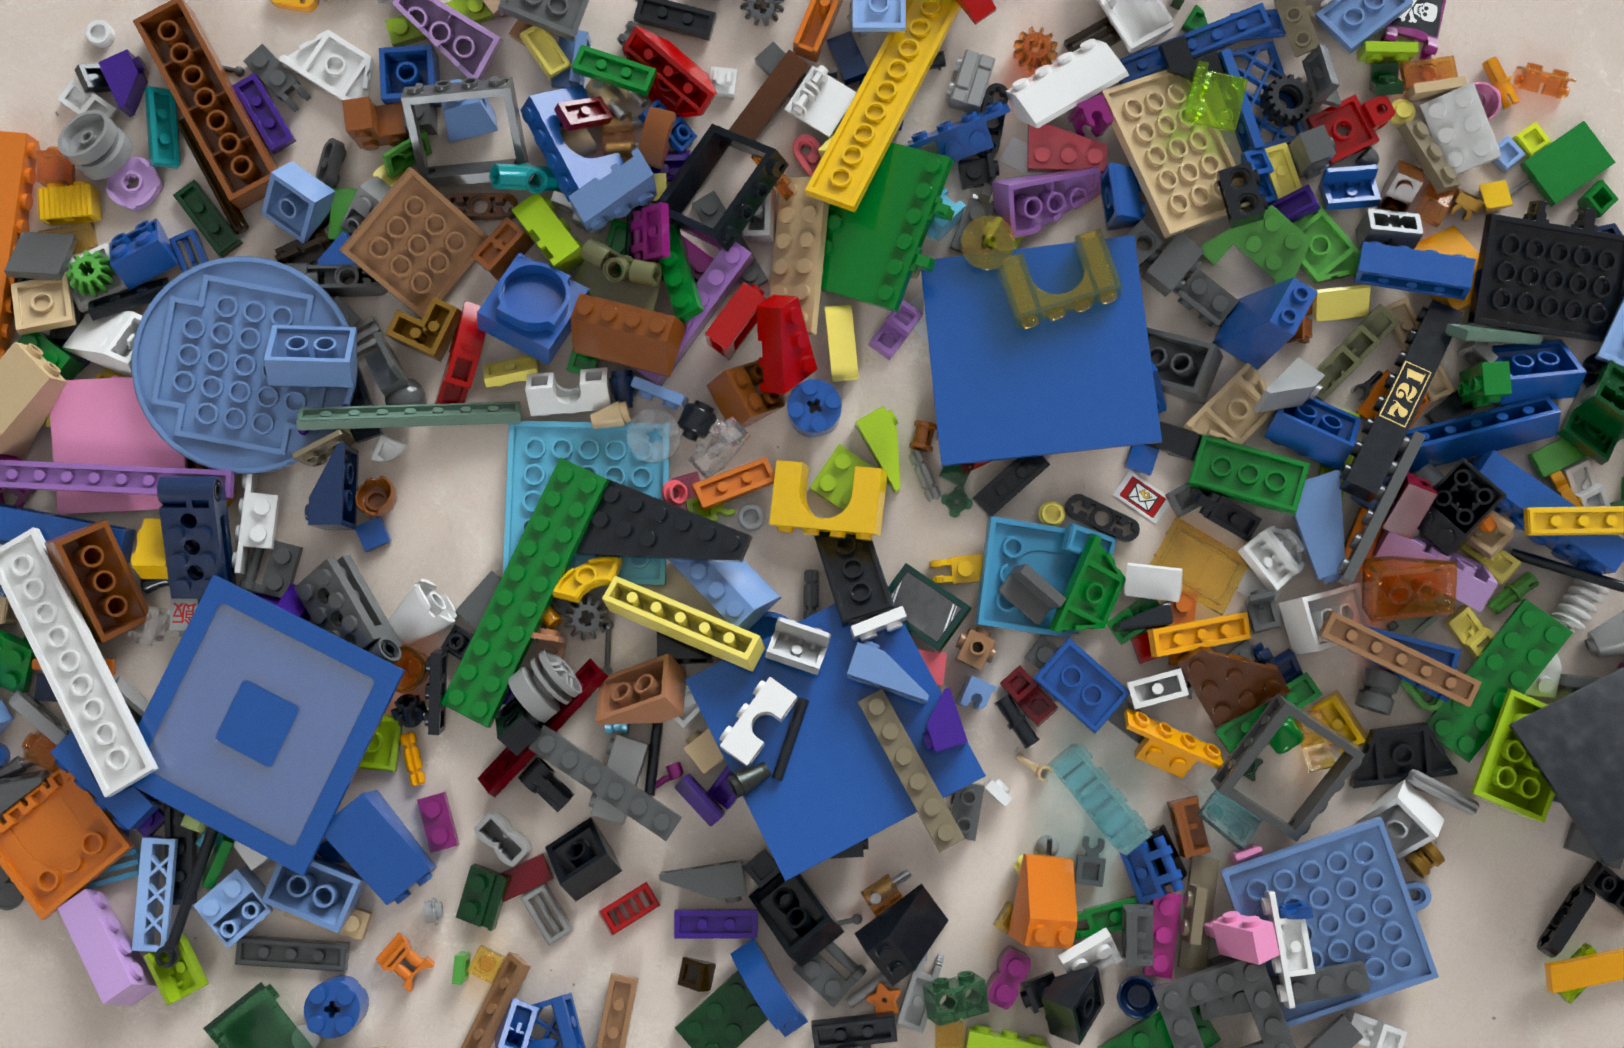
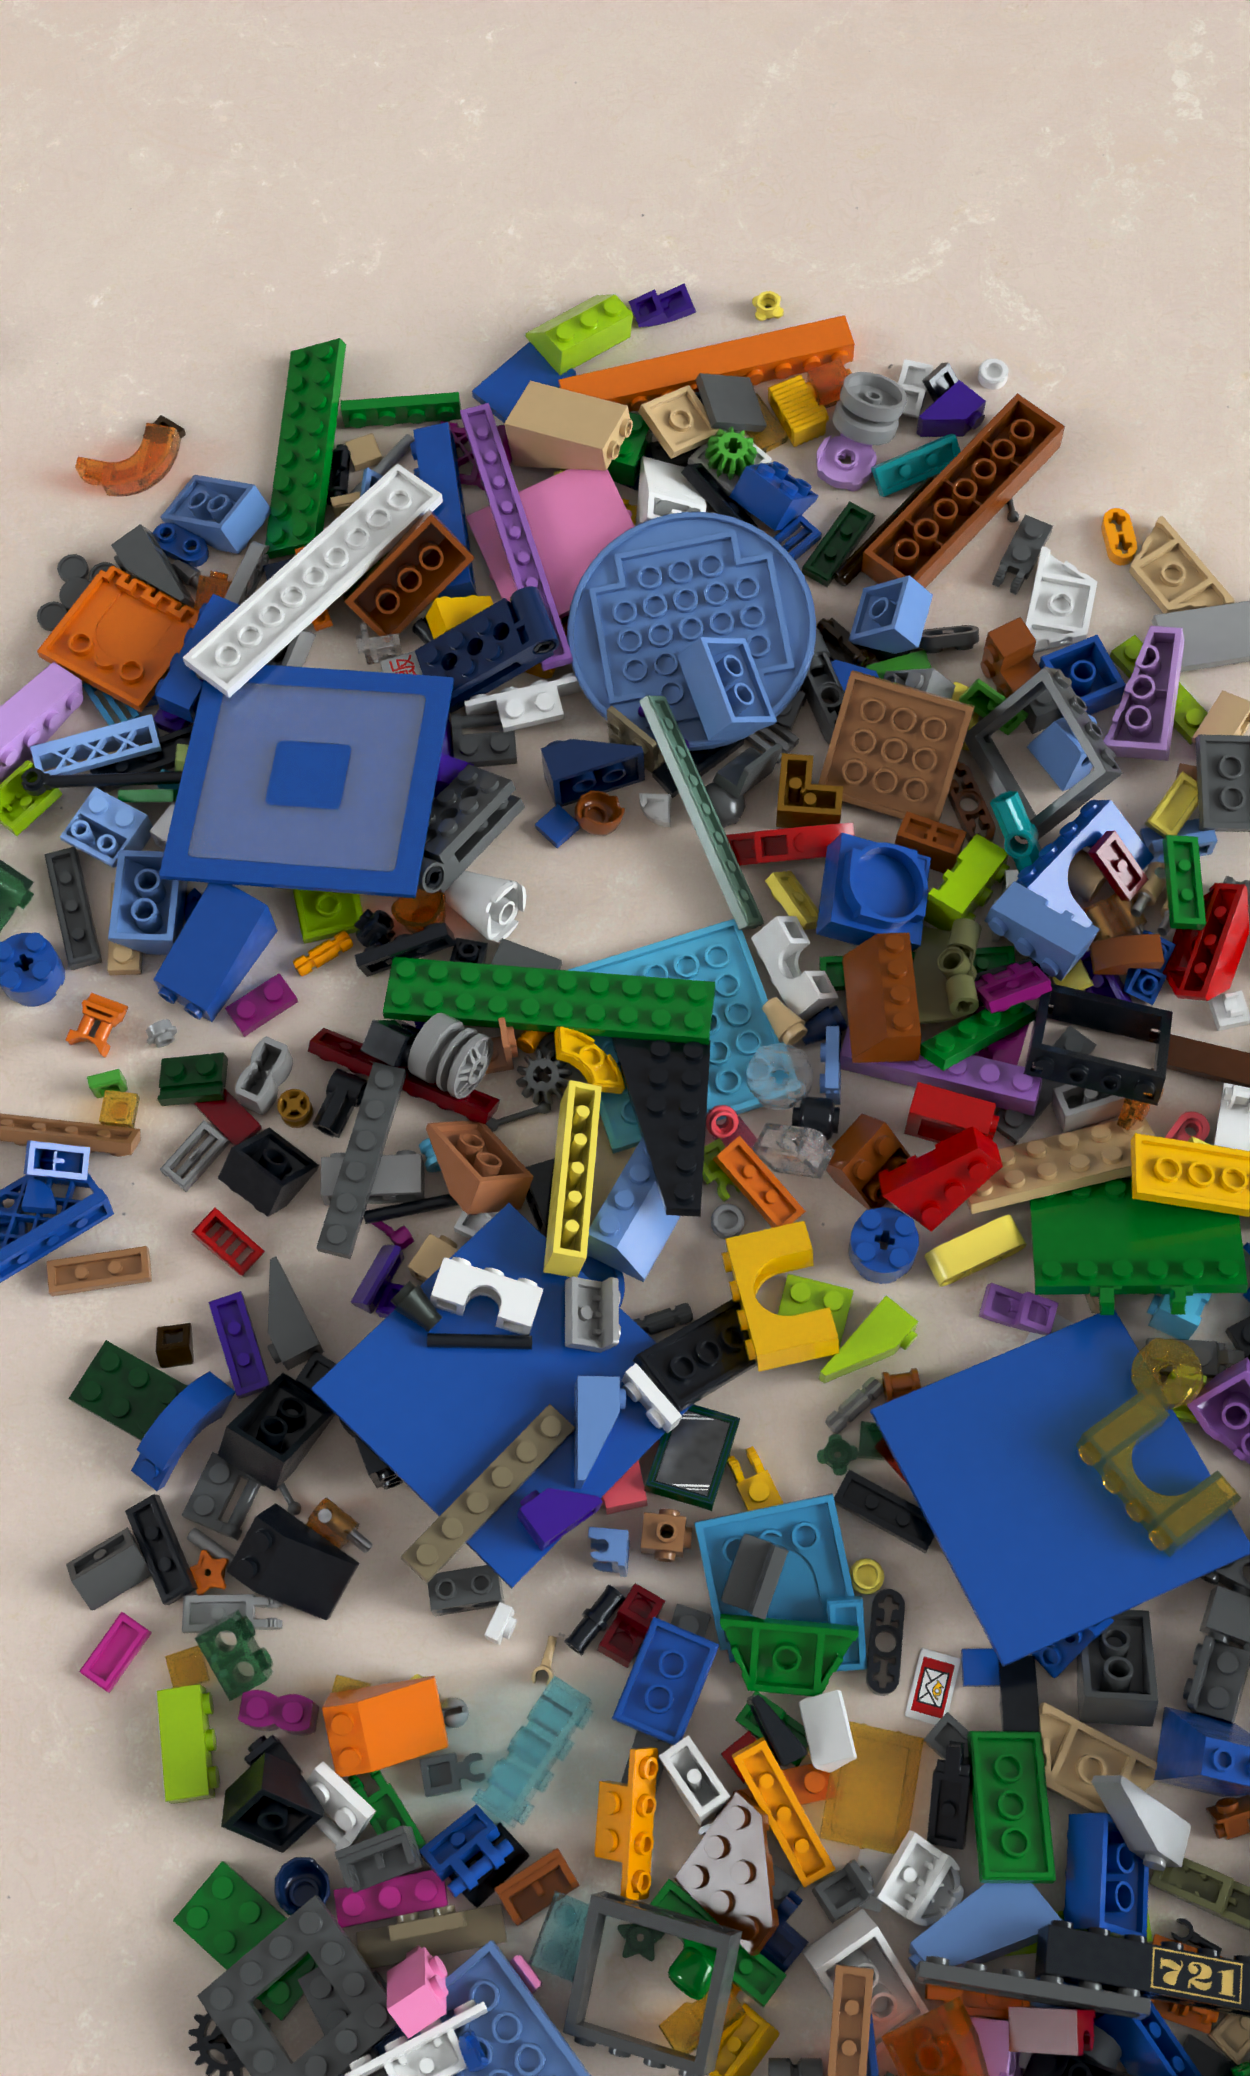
camera: 75 degrees right, 15 degrees down
dark purple plate [232,72,297,154] -> none
none -> pearl gold wheel [277,1089,314,1128]

